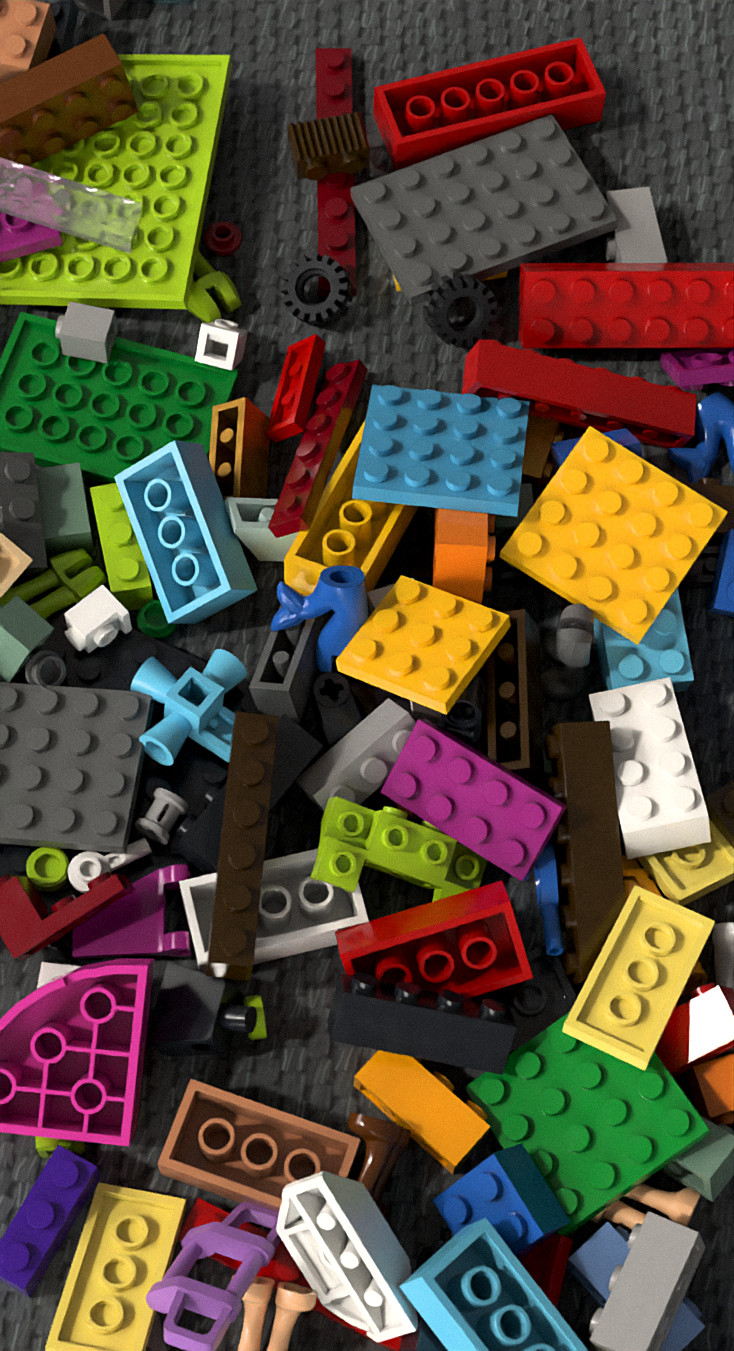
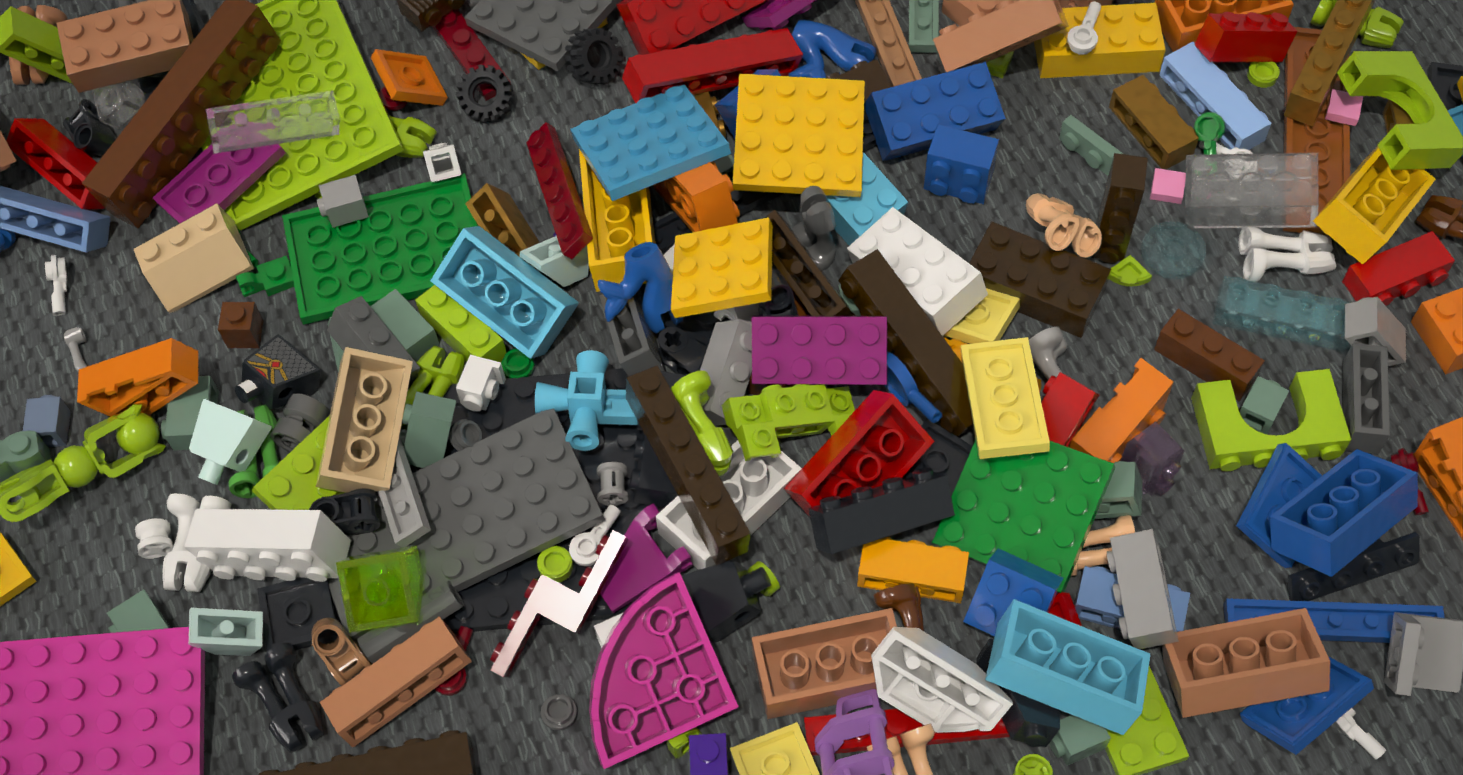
camera: 25 degrees left, 5 degrees down
red plate [265,334,326,443] -> none
none -> orange plate [371,49,448,106]
none -> lime piece [671,371,733,476]

